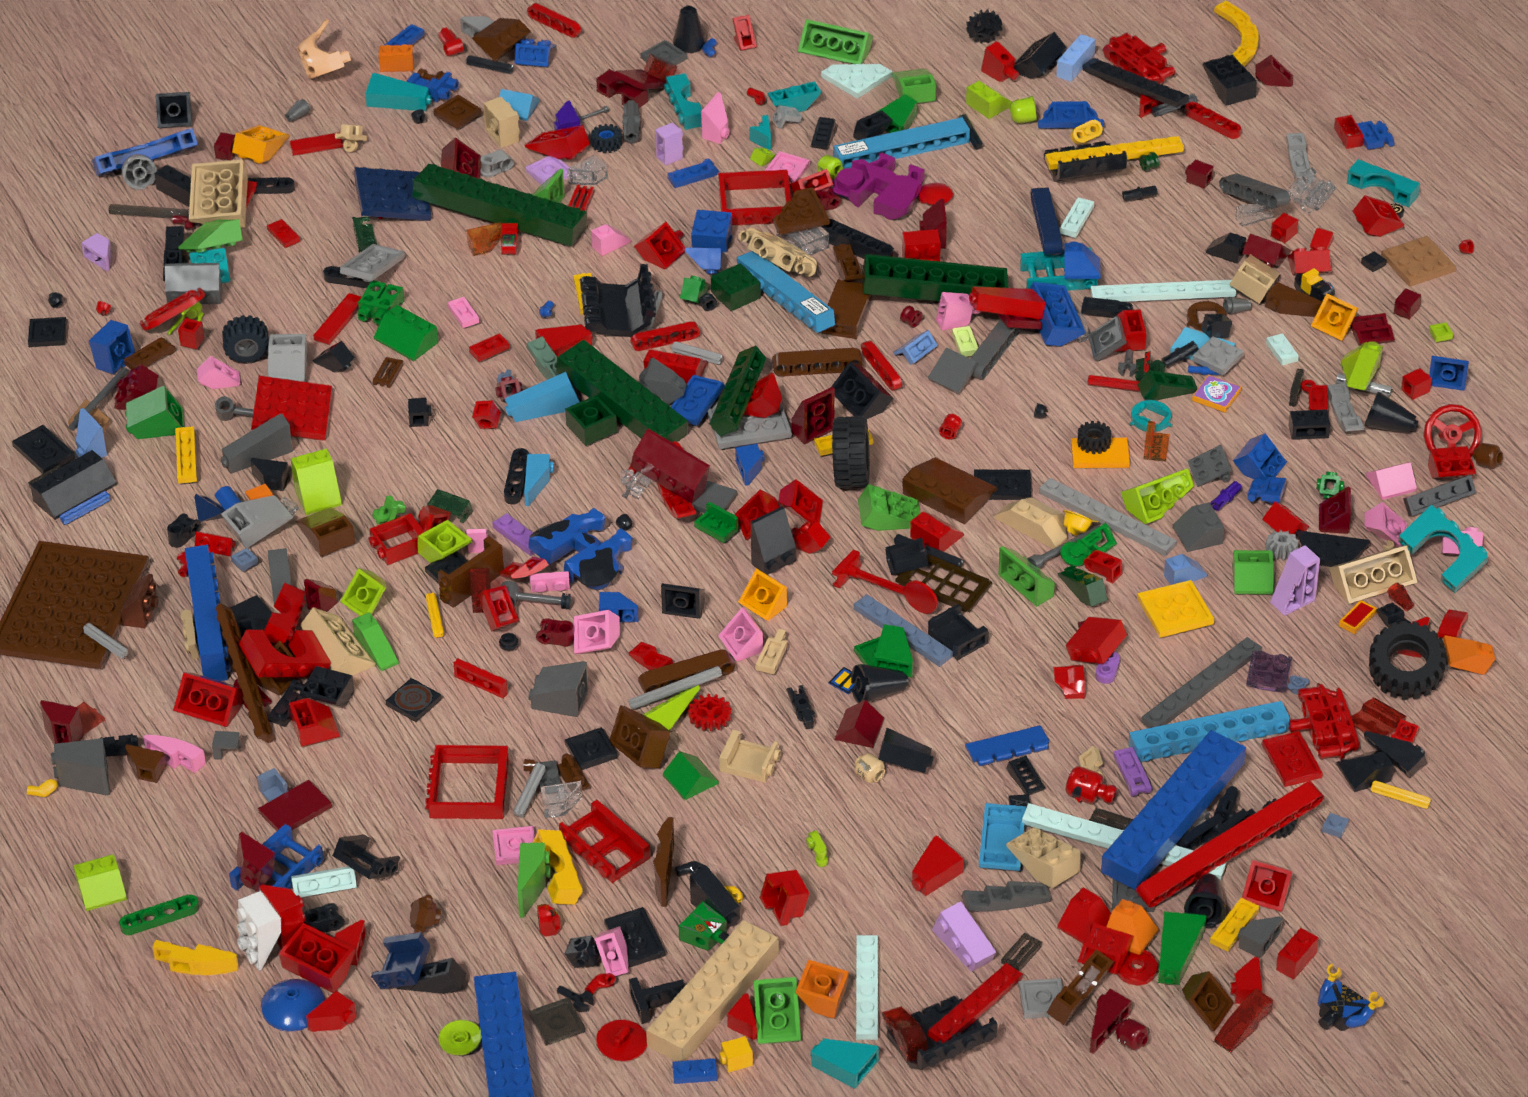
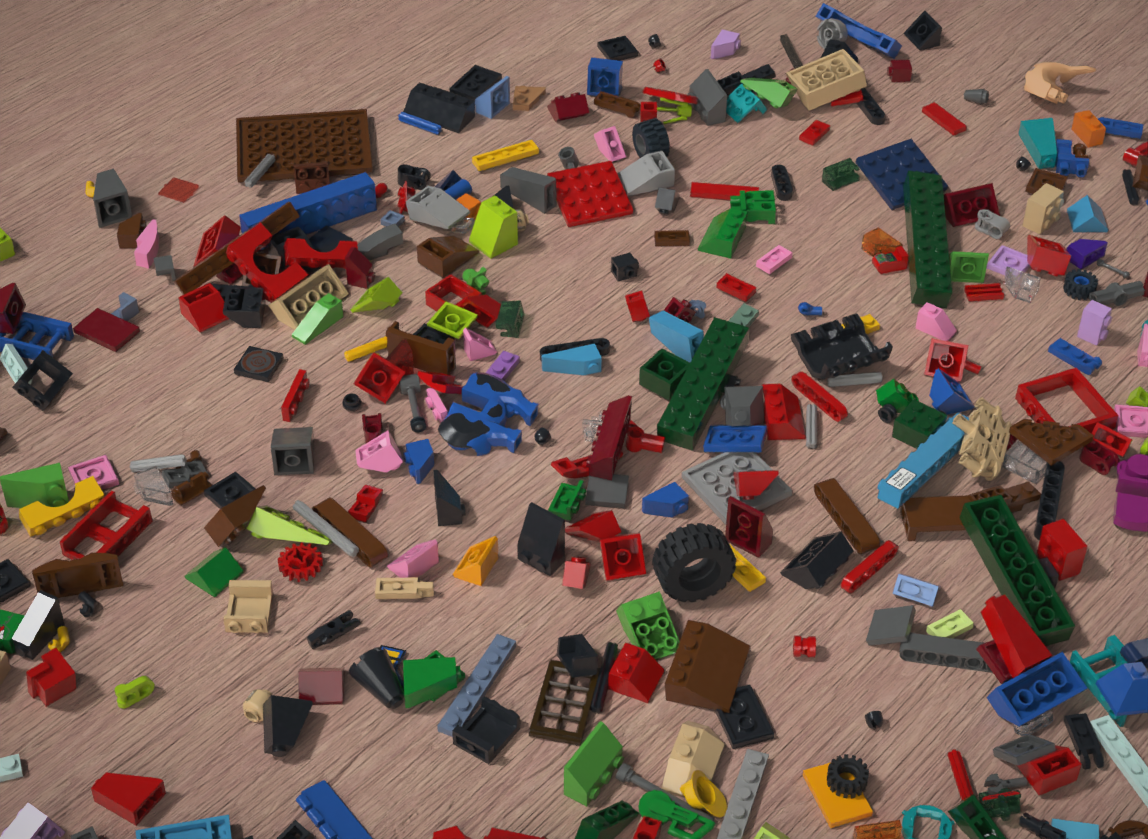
camera: 70 degrees right, 0 degrees up
dark red slope [40,700,84,744] -> none
dark grey bar [69,368,128,431] -> none
black hinge [100,733,139,757] -> none
green slope [125,385,185,439] -> none
light orange slope [232,125,289,163] -> none
tan hips [335,124,367,152] -> none
light grey plate [340,244,405,282] -> none
red window [425,745,509,819] -> none
red slope [535,324,593,357] -> none
blue brick [691,209,732,253] -> none
dark green brick [709,345,766,437] -> none
red piece [832,549,938,614] -> none
dark red wheel [900,305,923,328] -> none
dark red slope [919,199,947,249] -> none
bright pink torso [936,292,980,331] -> none

